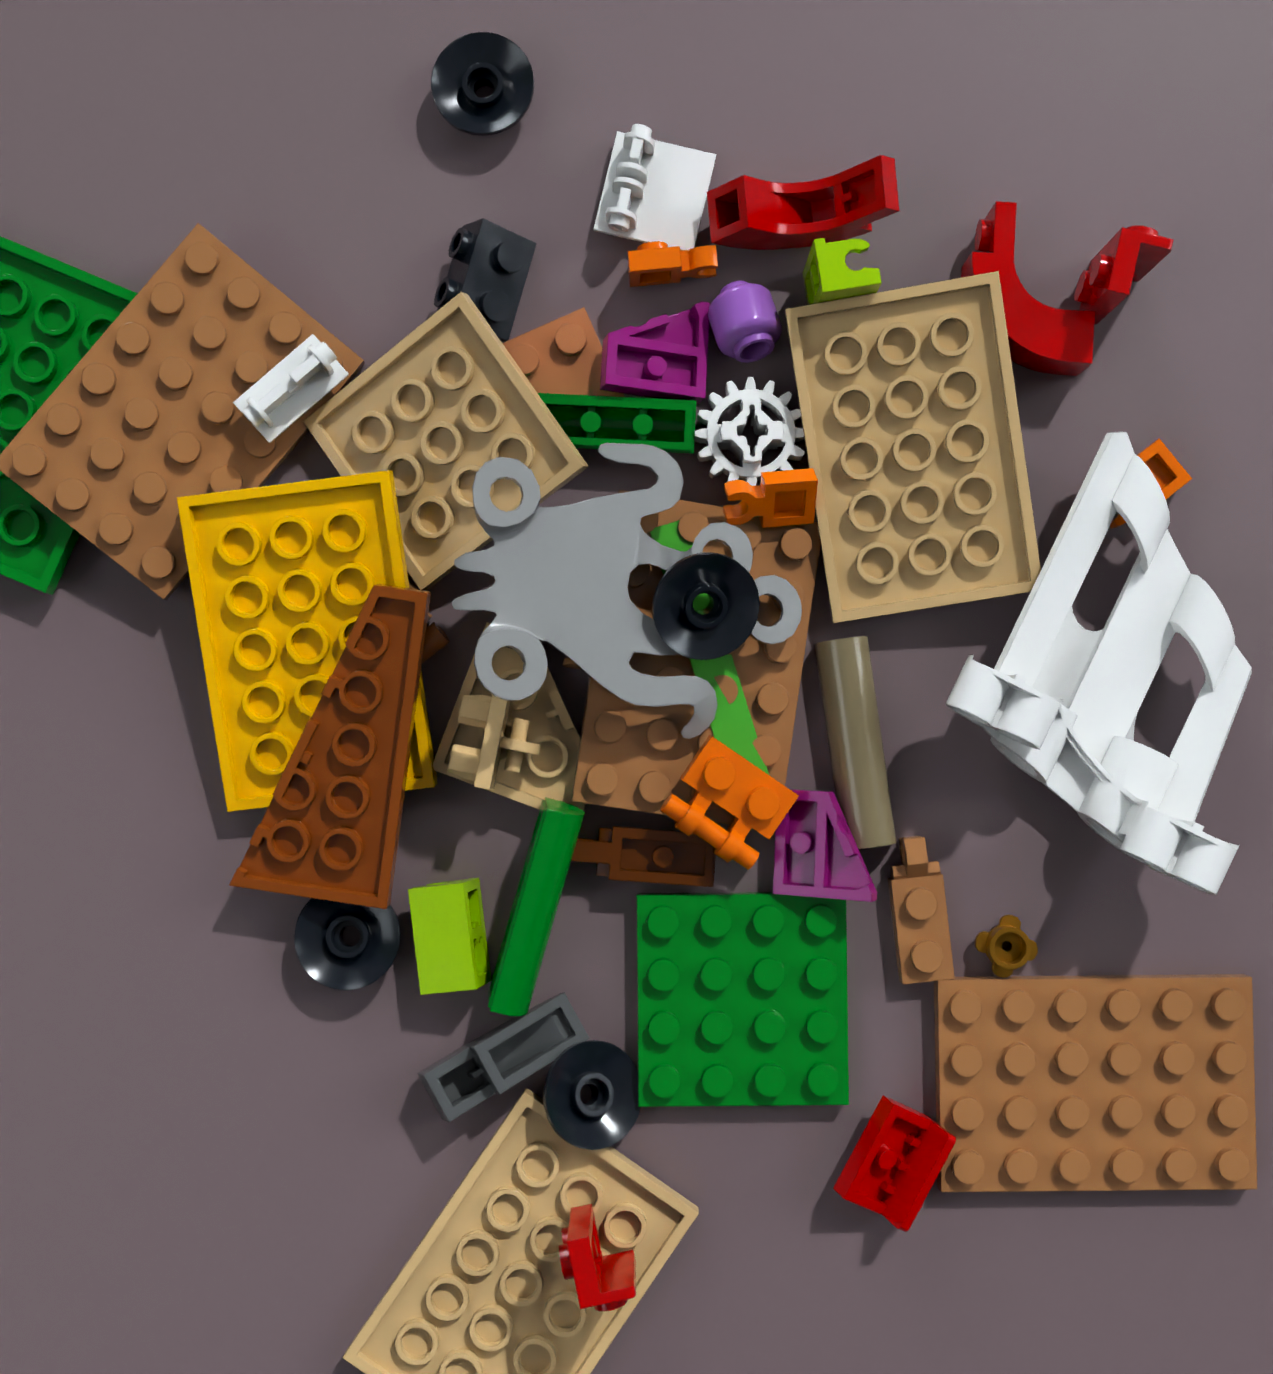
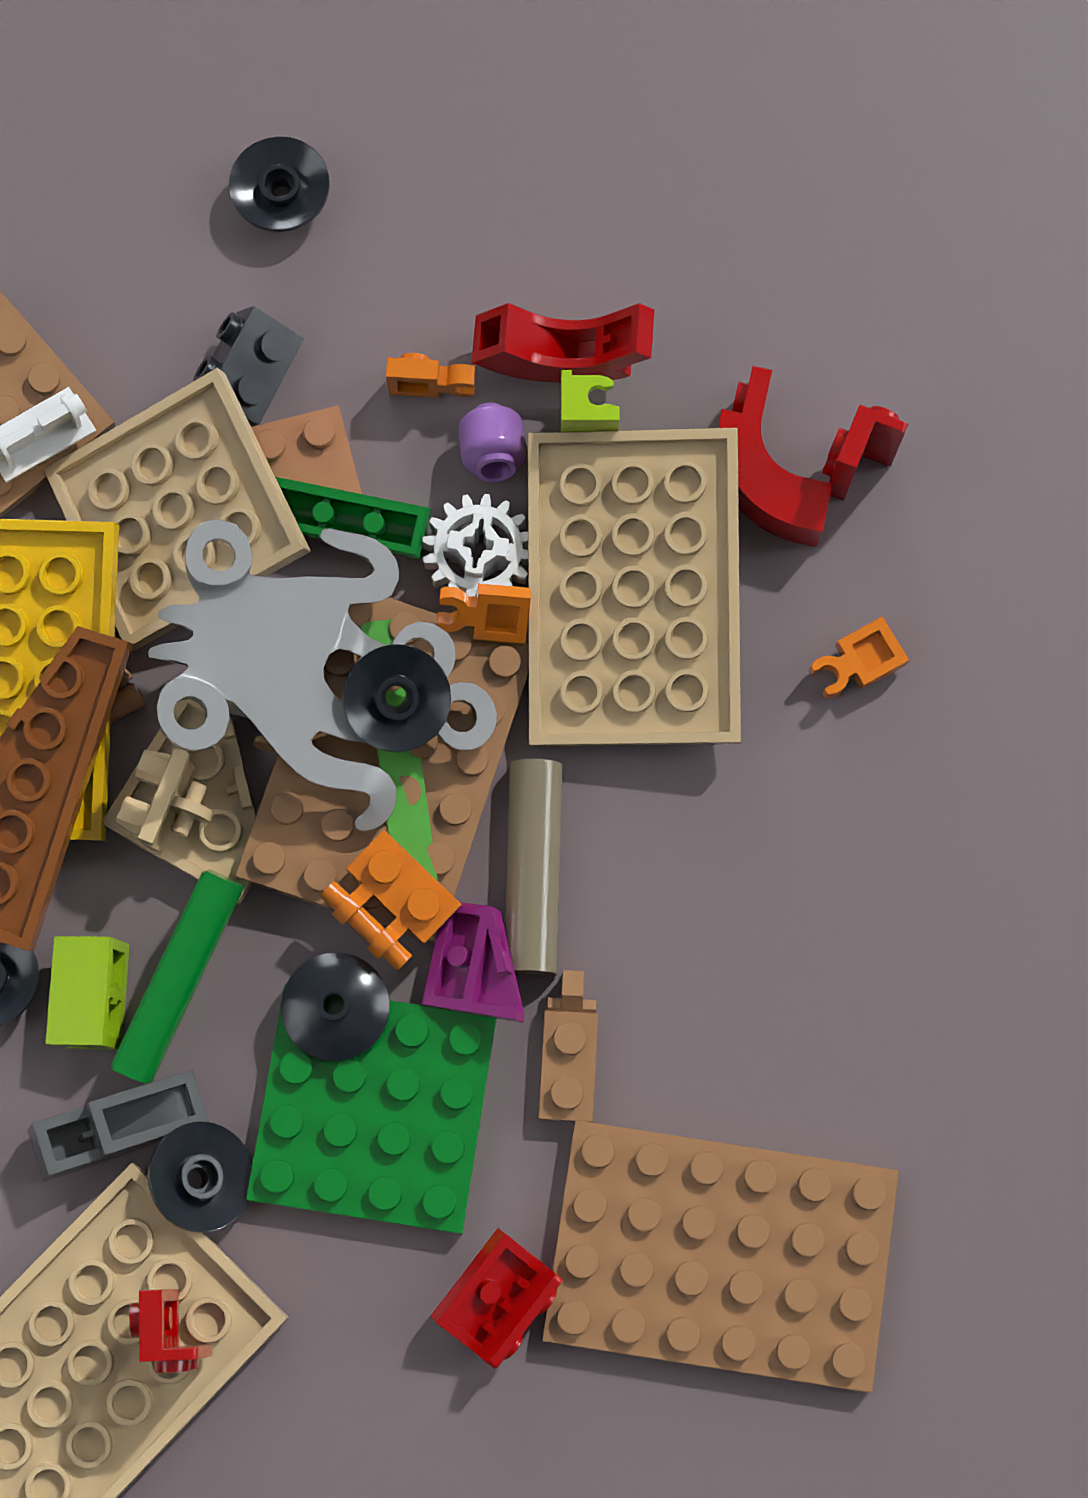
camera: 10 degrees right, 10 degrees down
reddish brown hinge [571,826,716,887] -> none
white hinge [593,124,717,251] -> none
magenta wing [600,302,710,404] -> none
white panel [945,432,1252,895] -> none
pearl gold plate [975,915,1038,978] -> none
none -> black dish [281,953,390,1061]

